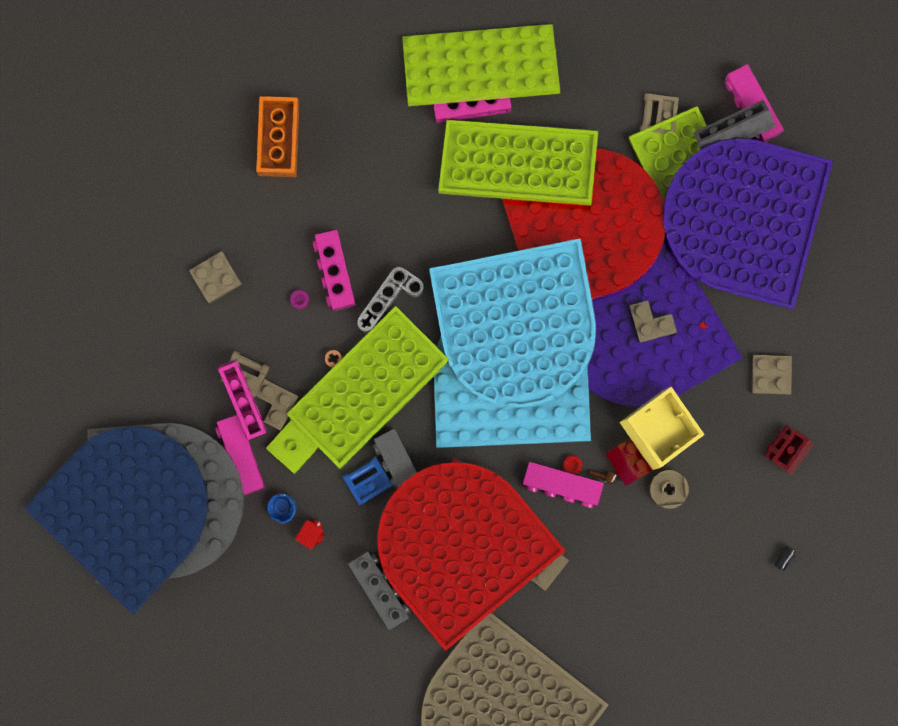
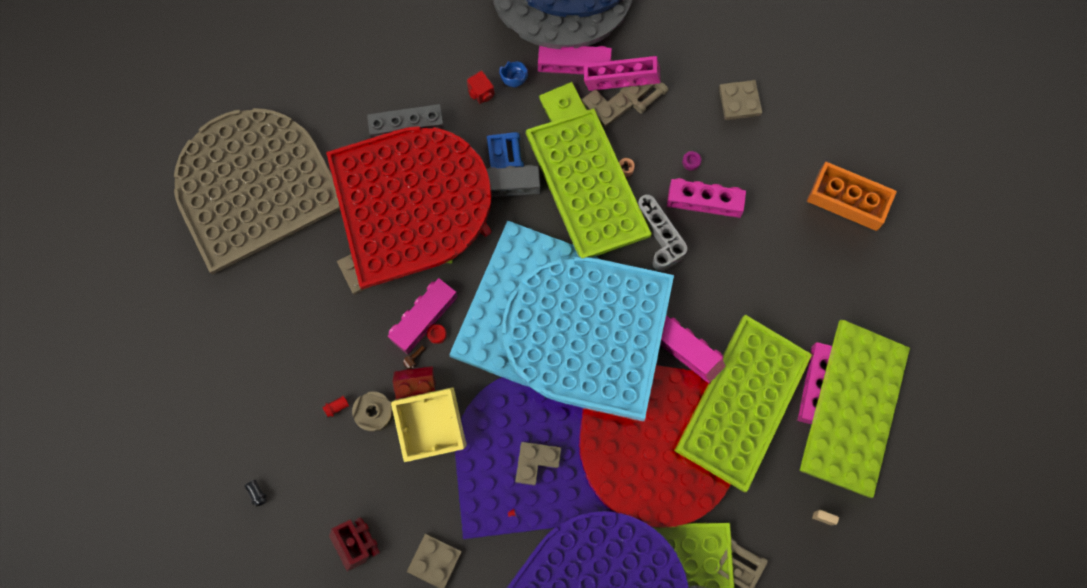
camera: 115 degrees right, 10 degrees down
none -> red pin [322,395,349,417]
none -> dark pink brick [660,315,725,383]
none -> tan tile [812,510,839,525]

